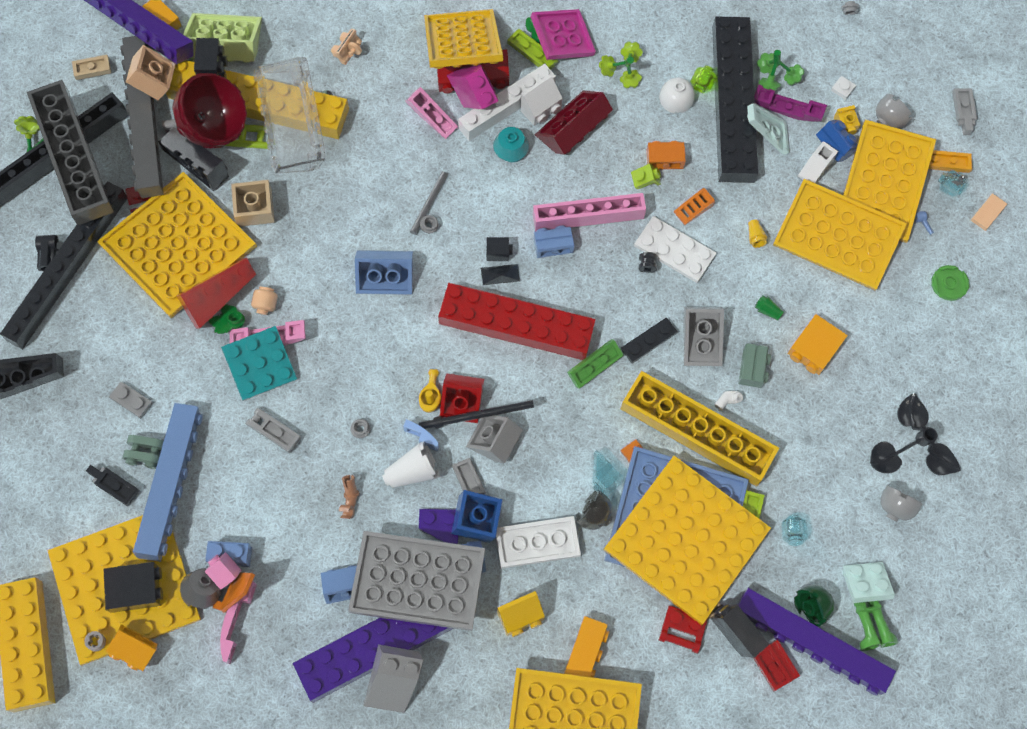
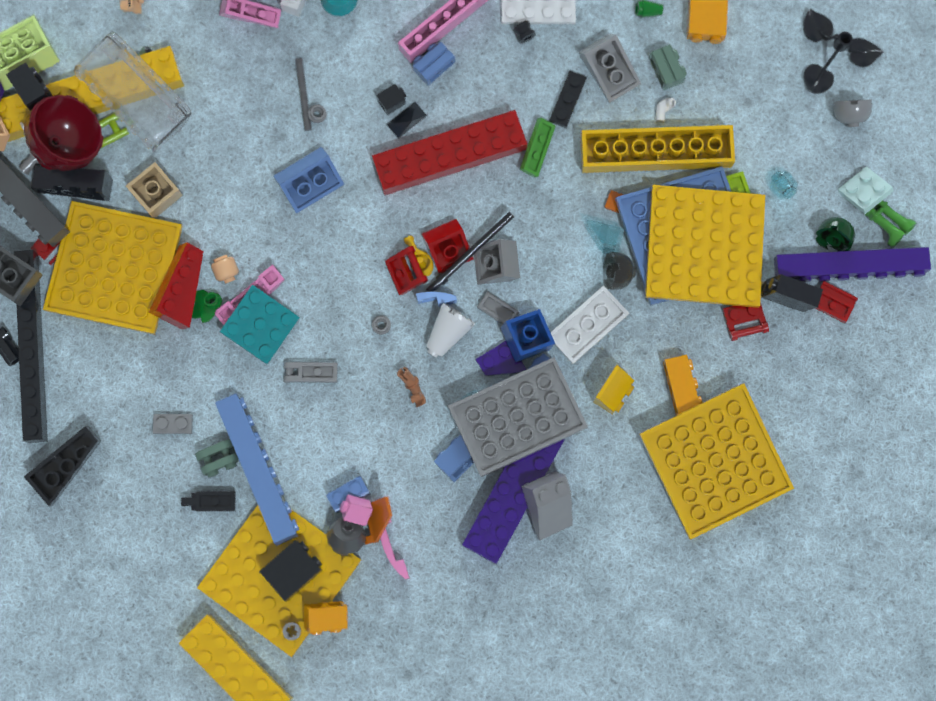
camera: 30 degrees left, 10 degrees up
none -> red plate [385,246,428,295]

